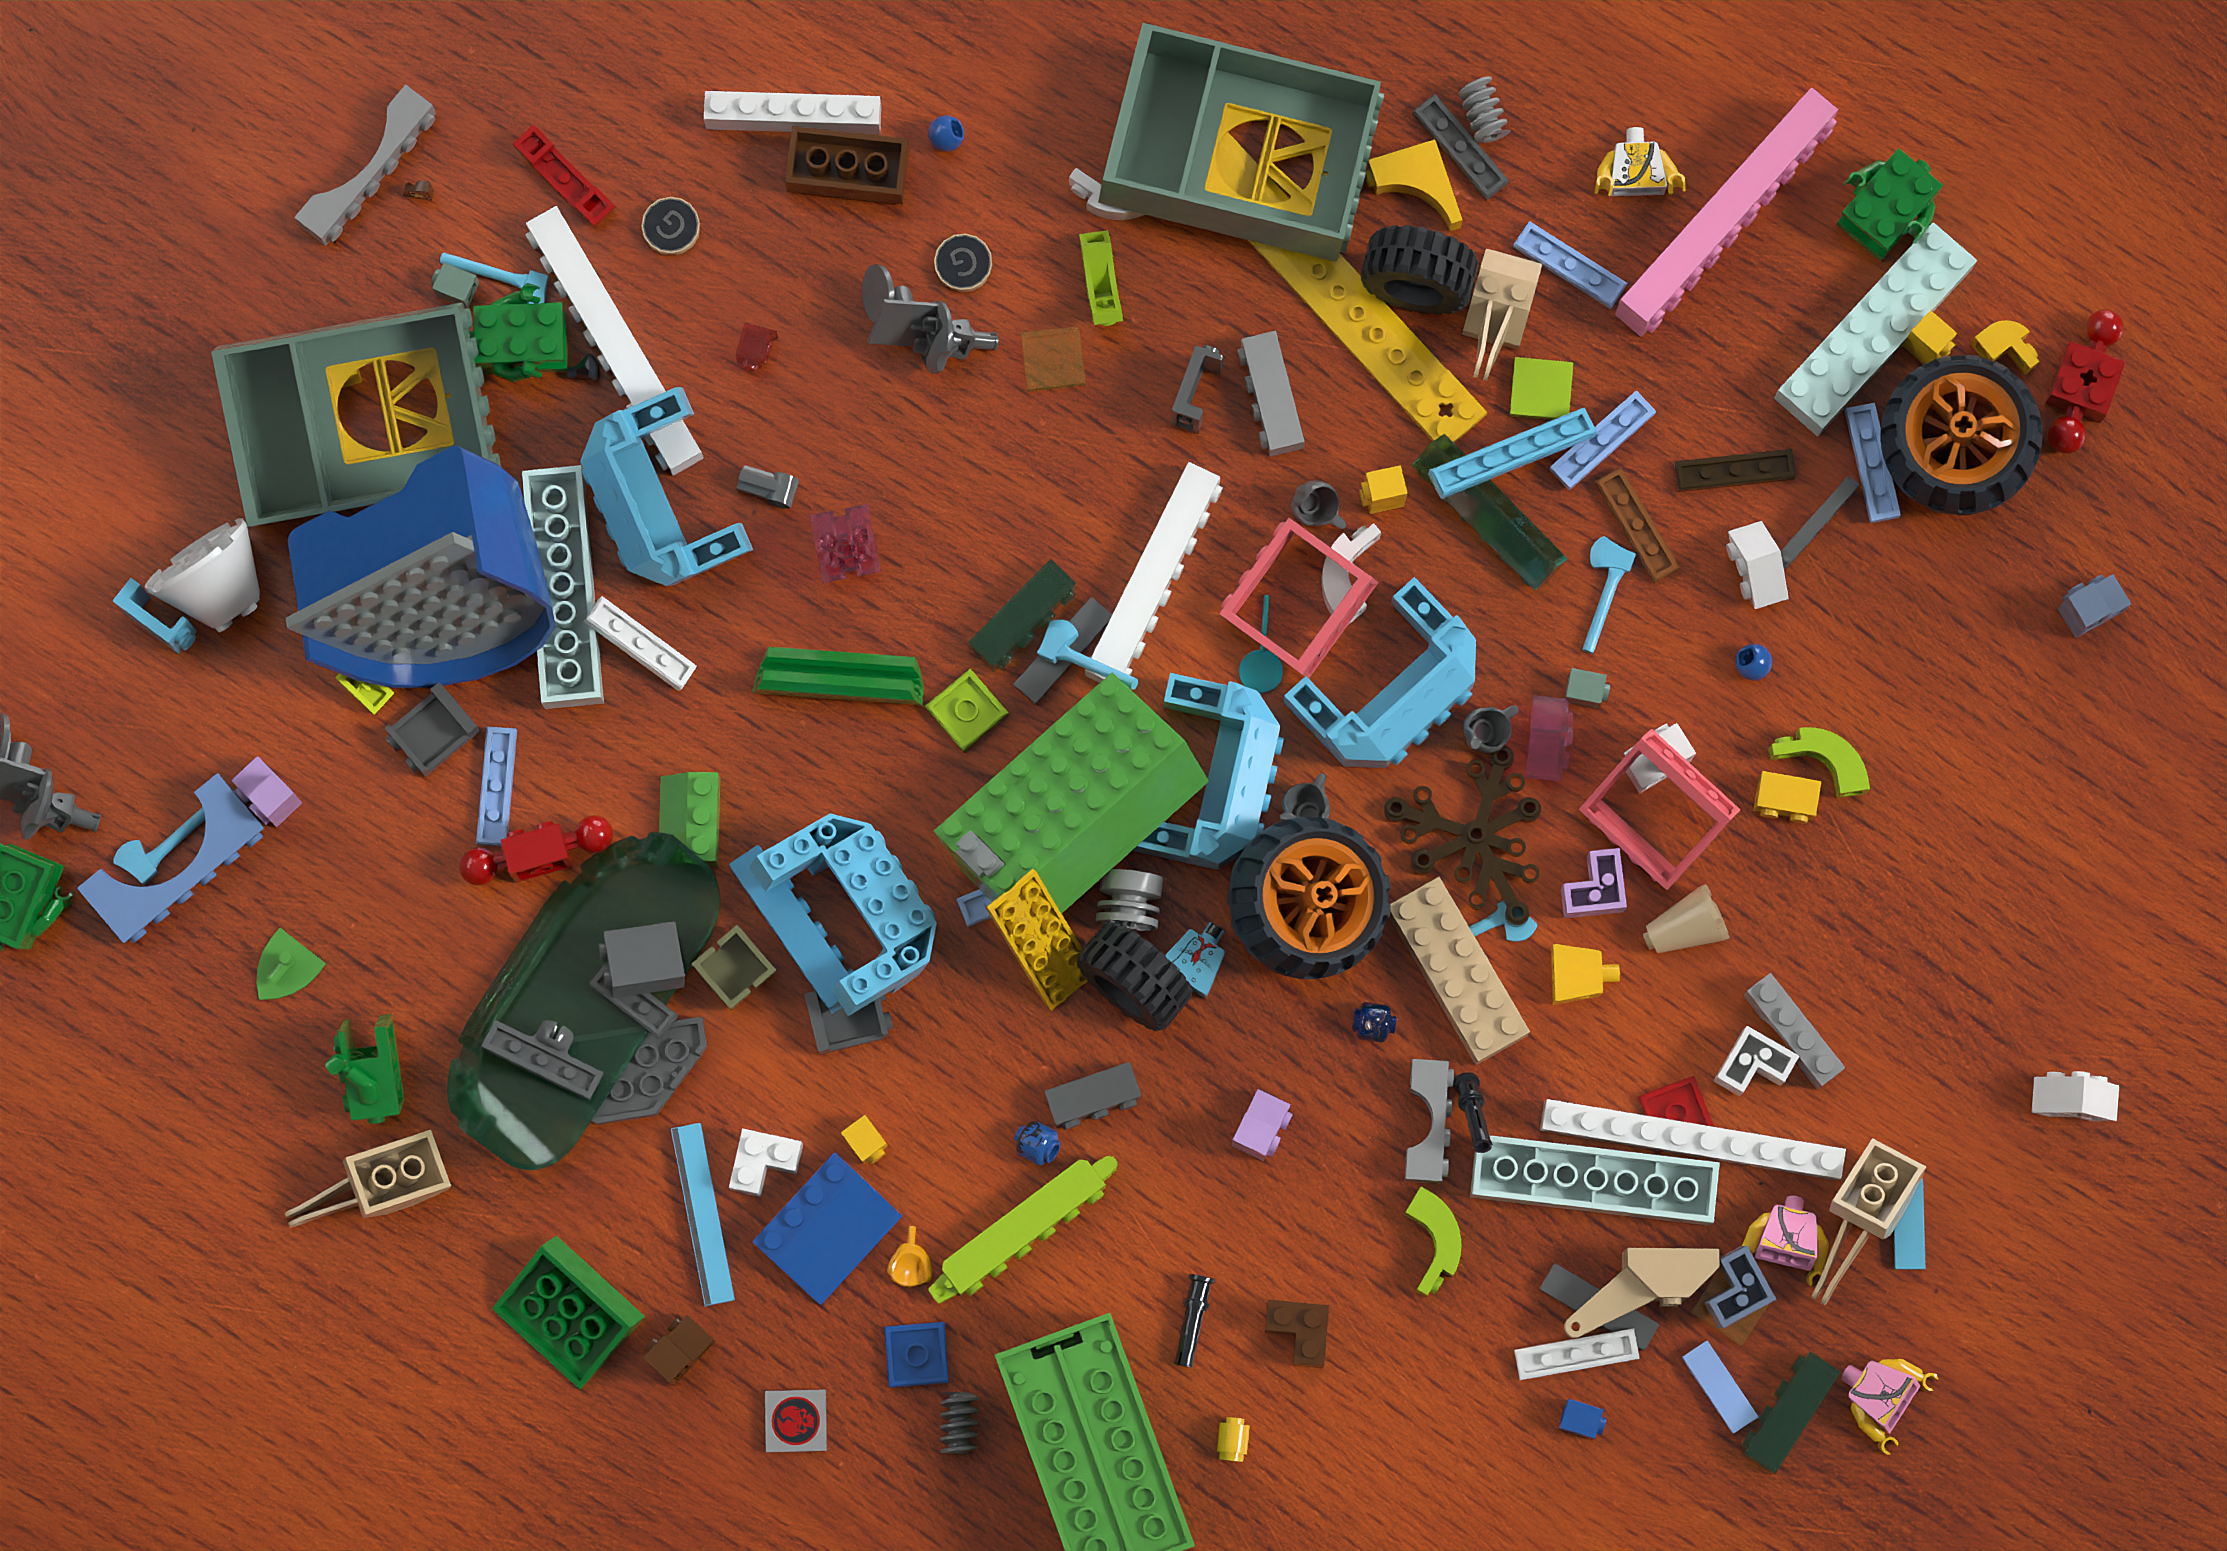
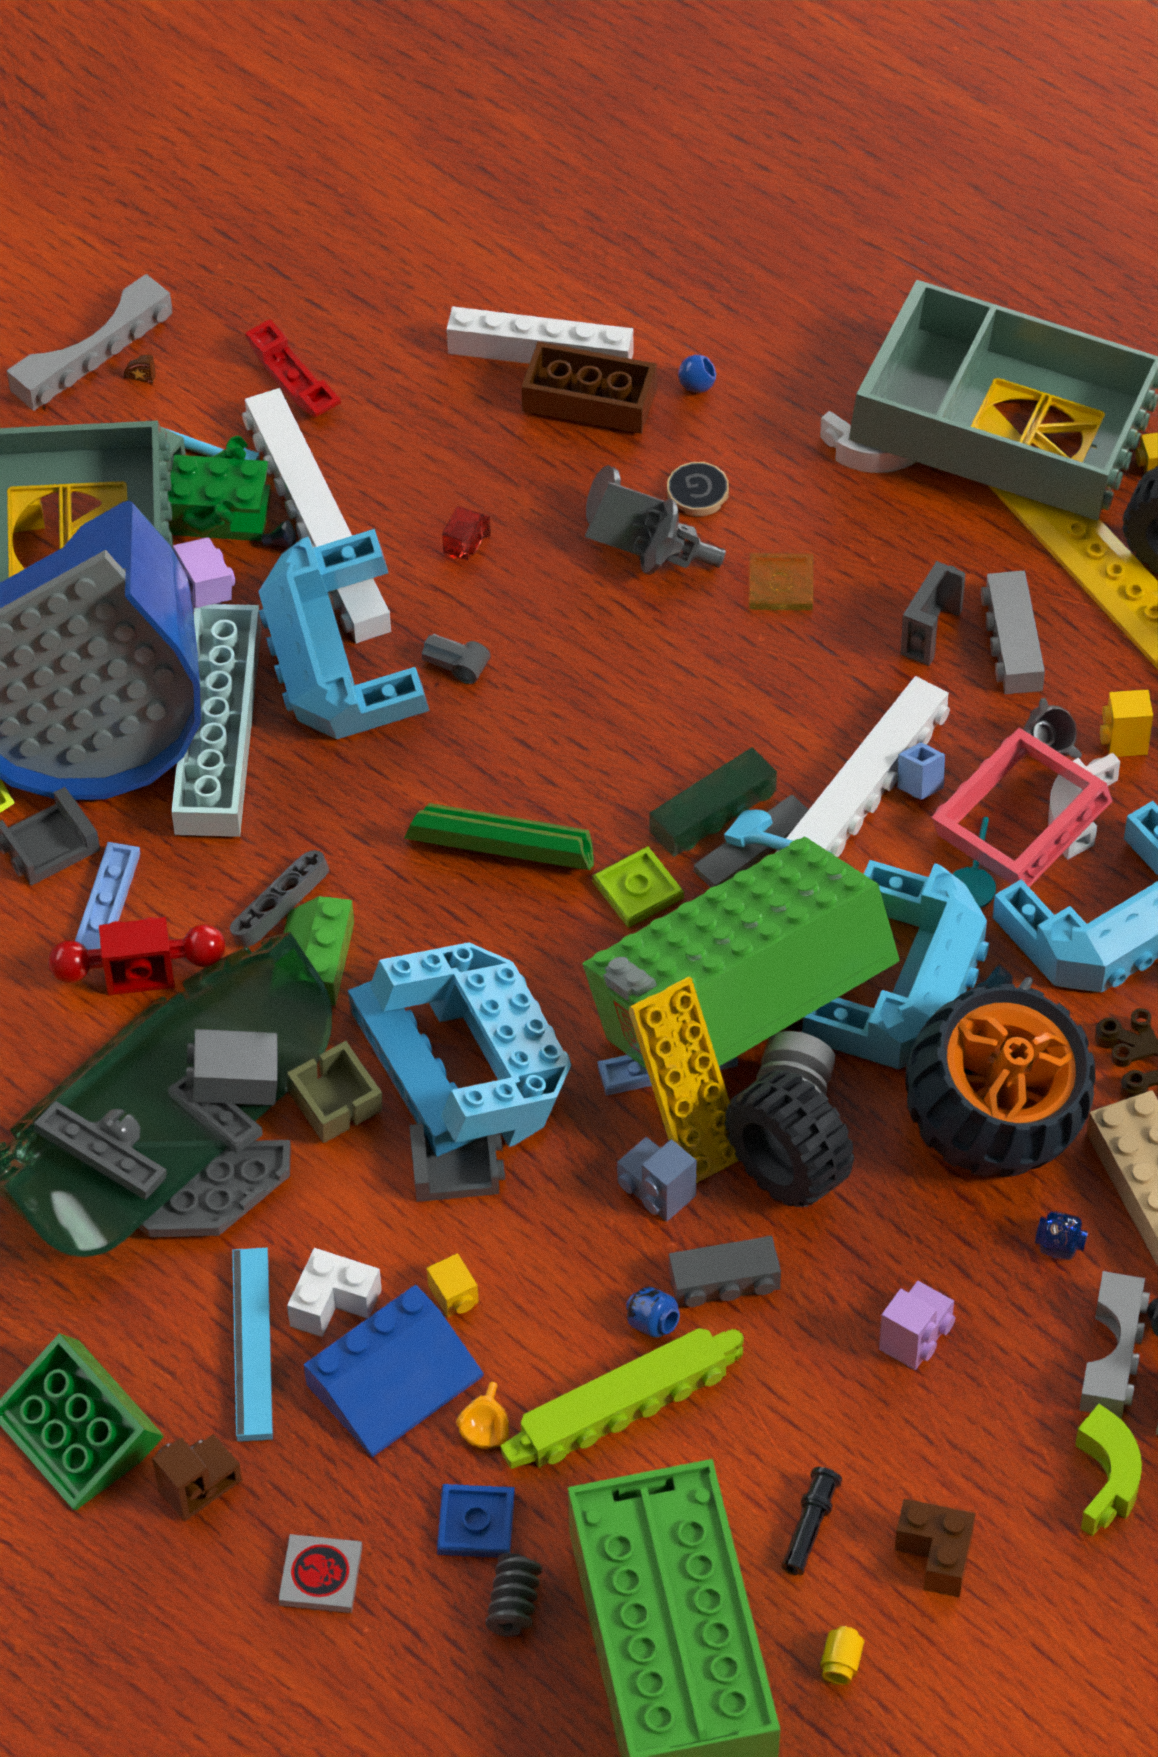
camera: 10 degrees right, 25 degrees down
white tile [583,596,697,691] -> none
black tile [641,197,700,255] -> none
clear pink brick [810,504,881,583] -> none
lime arch [1079,230,1123,326] -> none
medium azure torso [1165,922,1225,999] -> none
none -> lavender brick [173,537,235,612]
none -> dark grey beam [230,850,329,947]
none -> sand blue brick [617,1137,696,1222]
none -> medium blue brick [897,742,945,800]
none -> black rock [976,964,1013,989]

